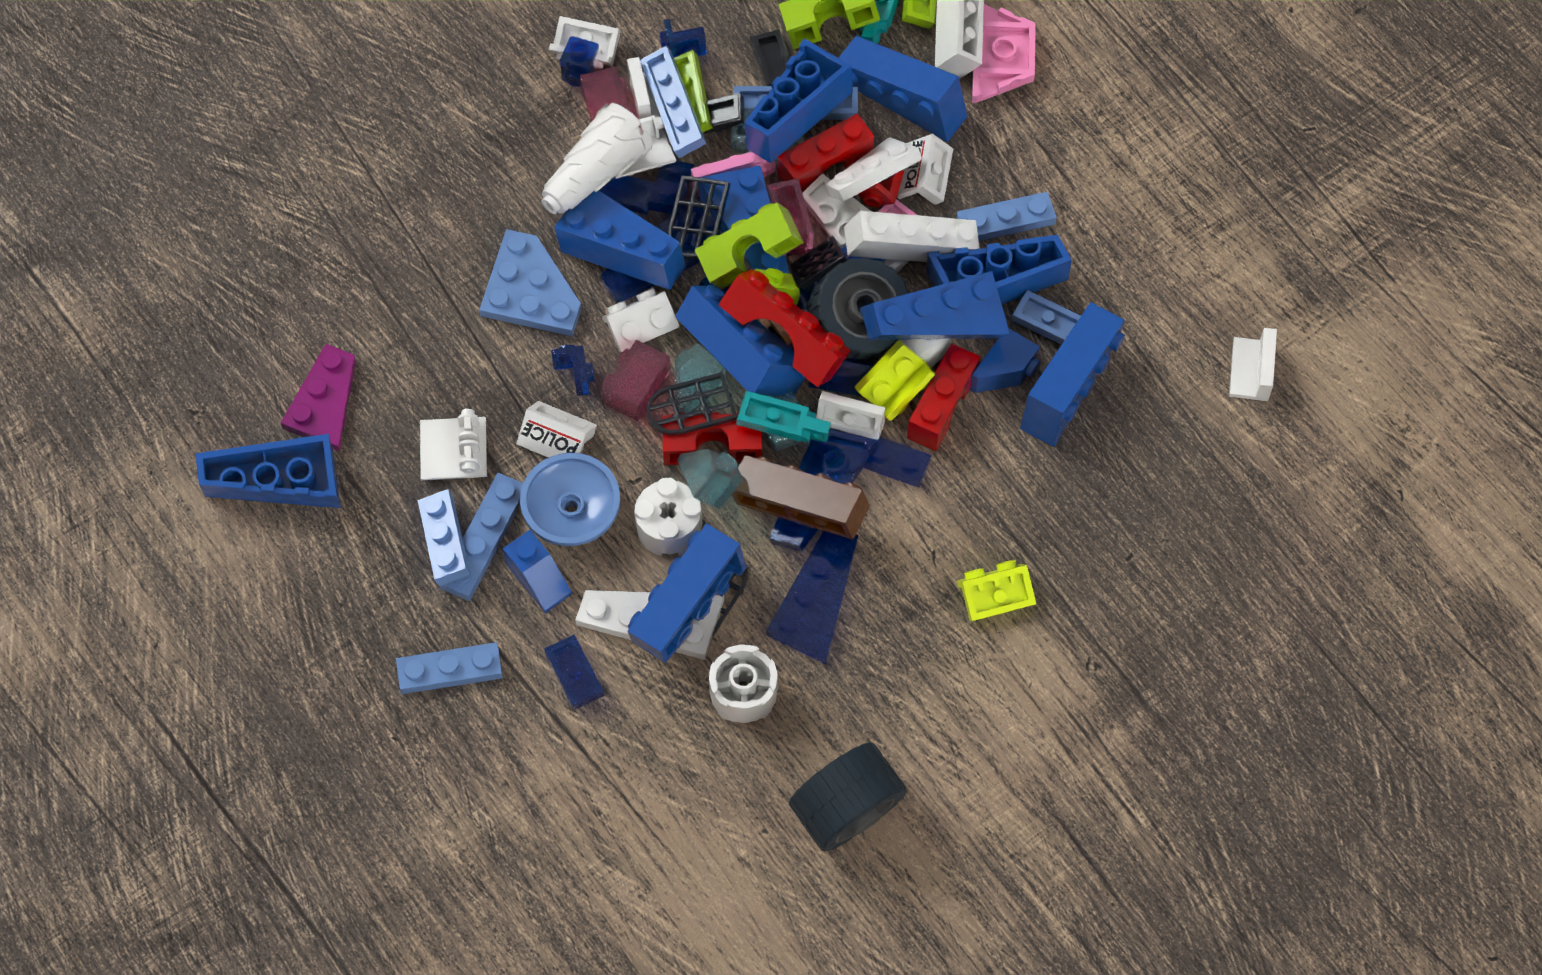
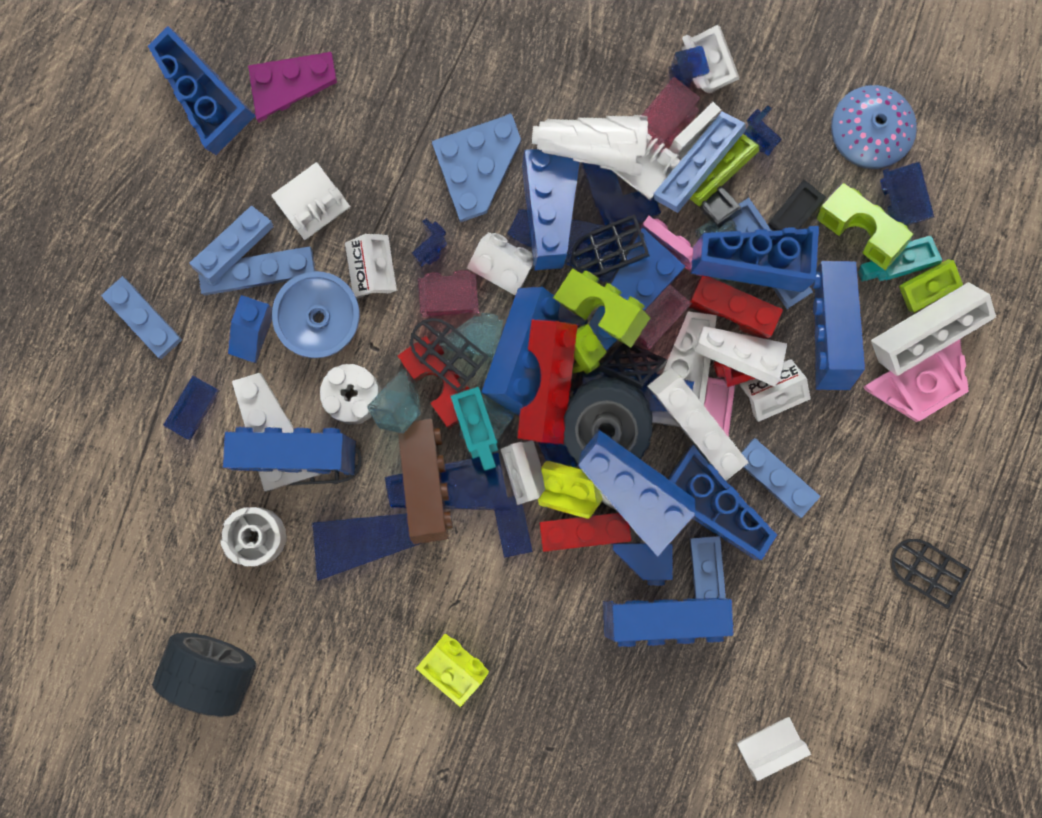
camera: 55 degrees right, 20 degrees up
none -> black window [890,539,972,609]

